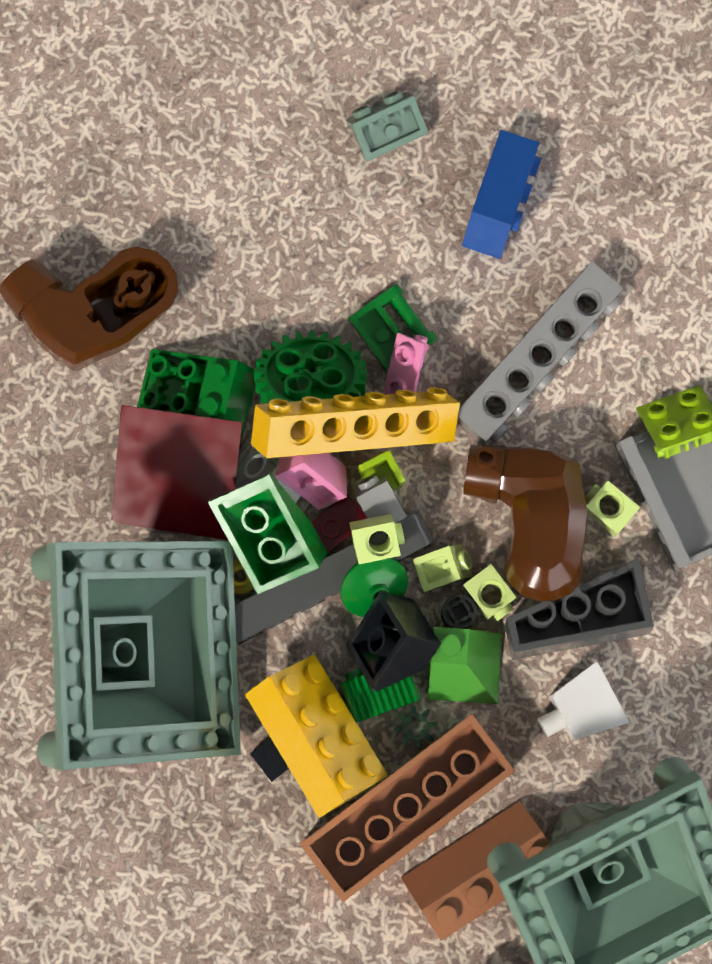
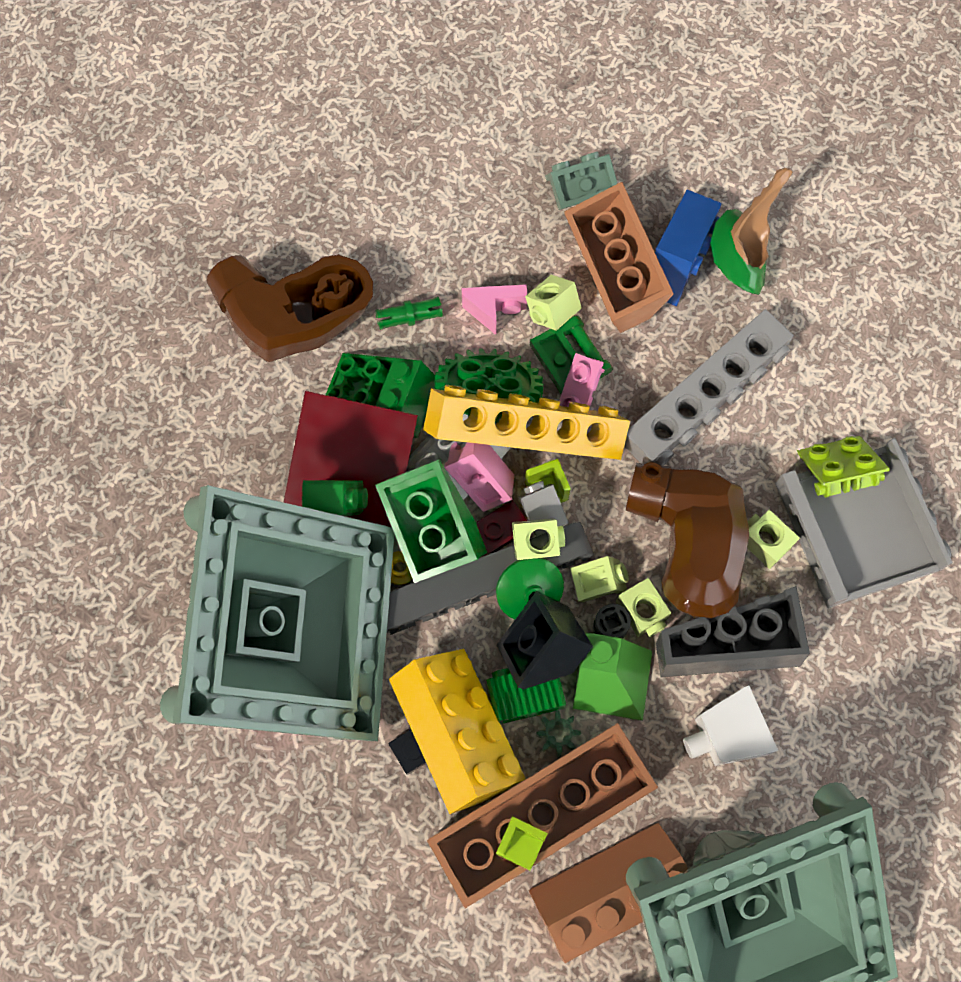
camera: 10 degrees right, 10 degrees down
none -> green brick [302,480,368,516]
none -> green pin [375,296,443,330]
none -> bright pink slope [461,284,527,334]
none -> lime panel [496,816,548,871]
none -> yellowish green brick [525,275,582,331]
none -> nougat slope [564,182,674,333]
none -> hat [710,167,793,295]

